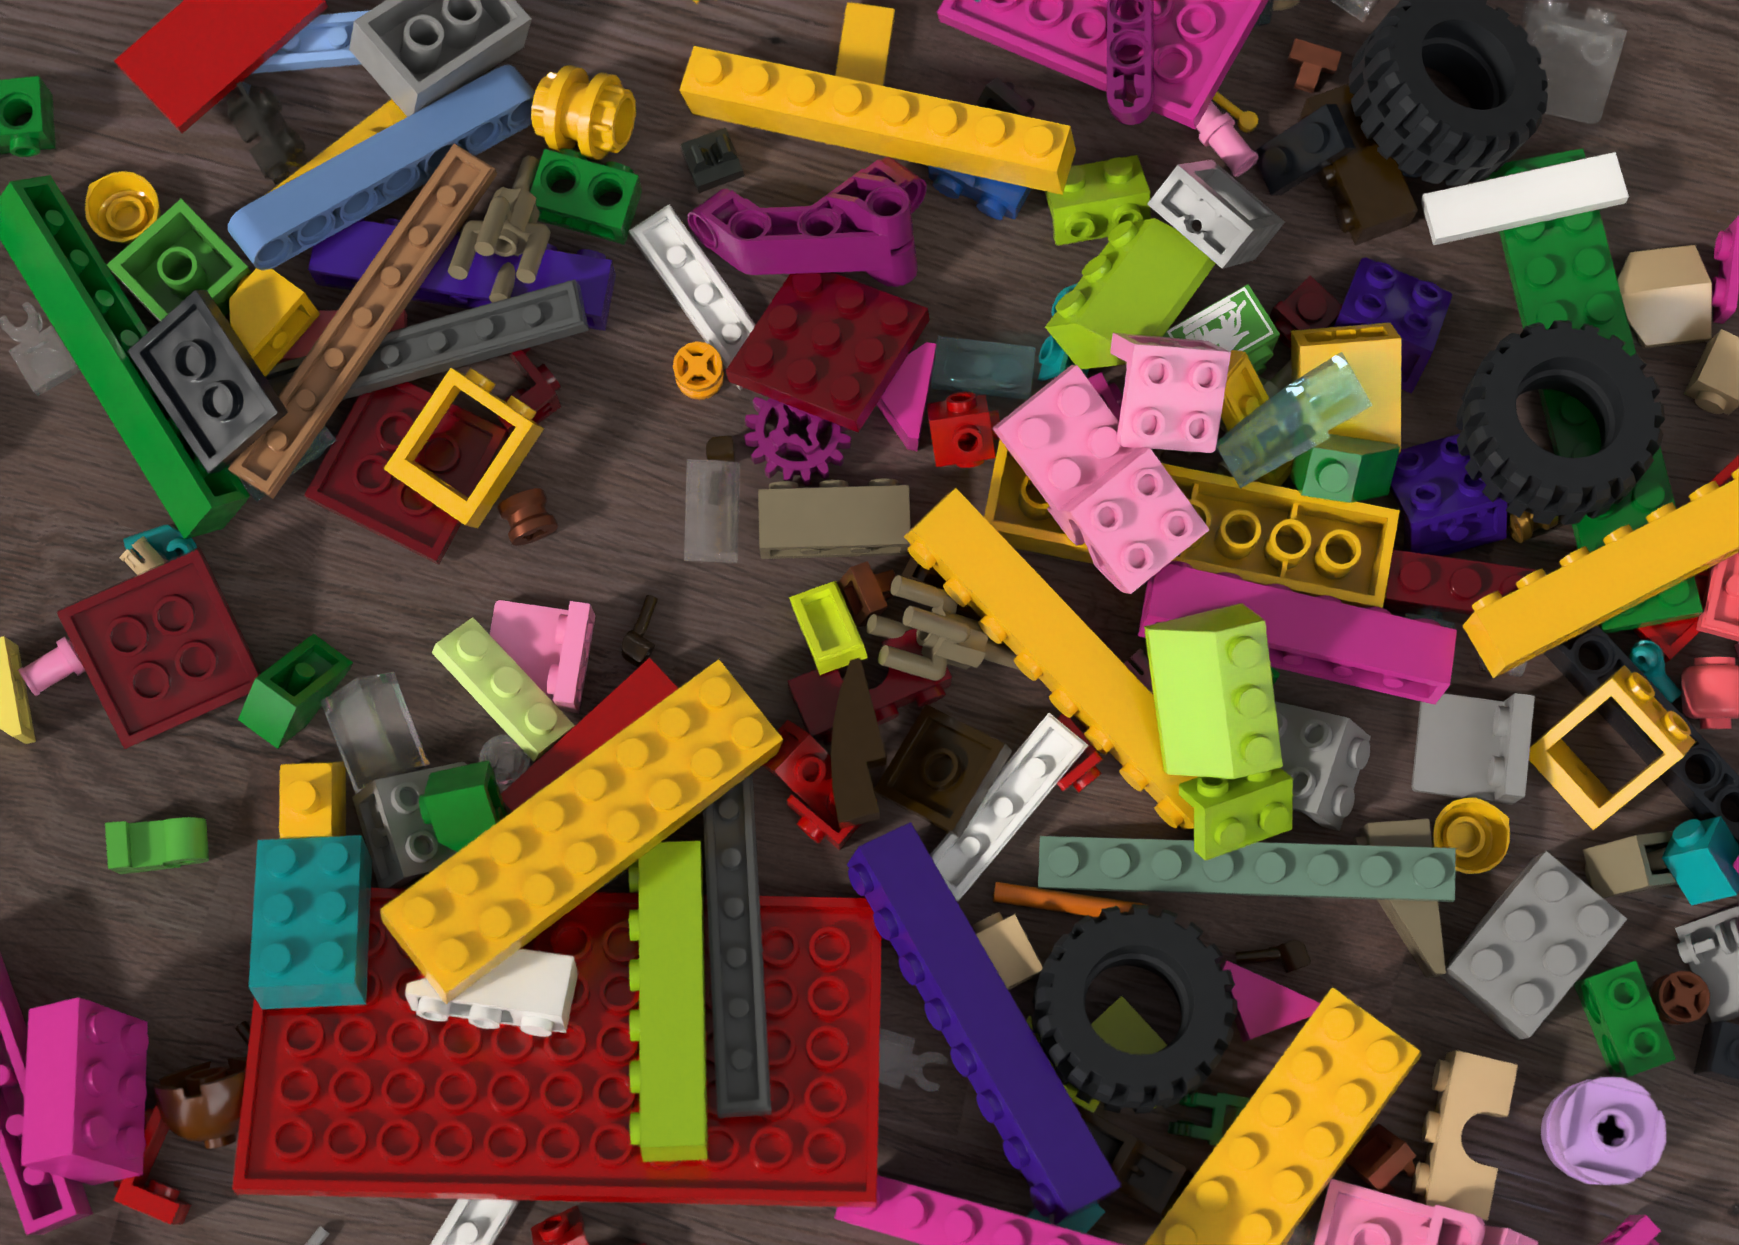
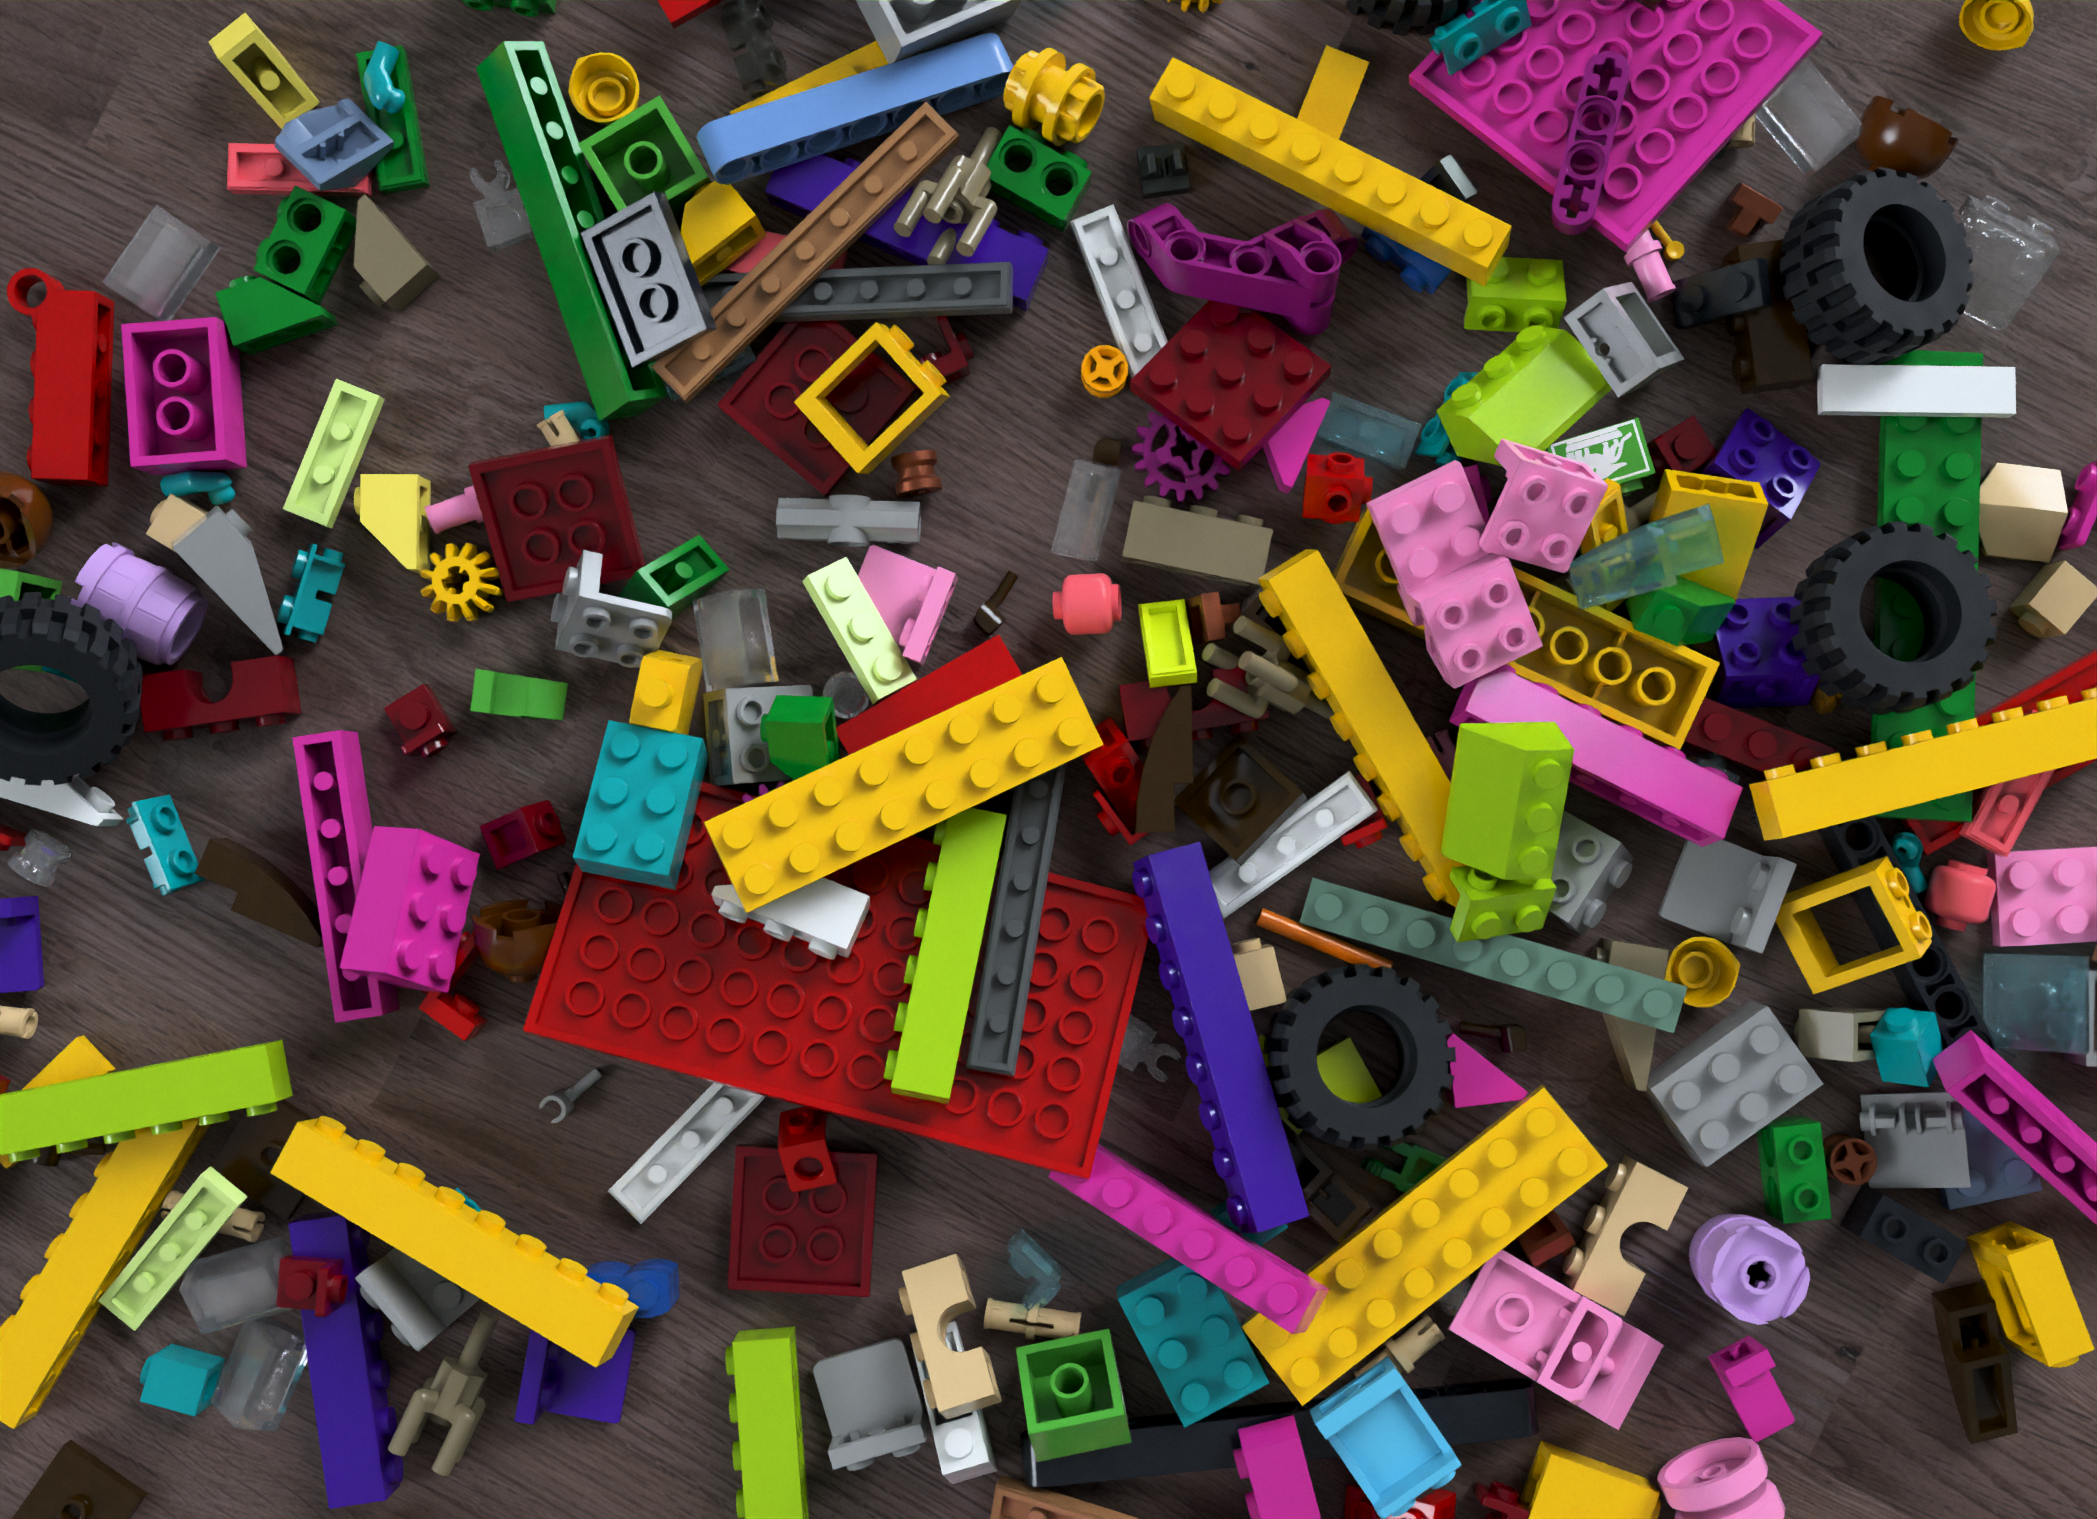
camera: 20 degrees right, 10 degrees up
none -> dark red bracket [383,684,457,759]
none -> yellow gear [420,543,503,623]
none -> dark red bracket [479,800,566,870]
none -> light grey bracket [551,550,672,668]
none -> light grey piece [776,495,921,547]
none -> coral head [1052,573,1122,635]

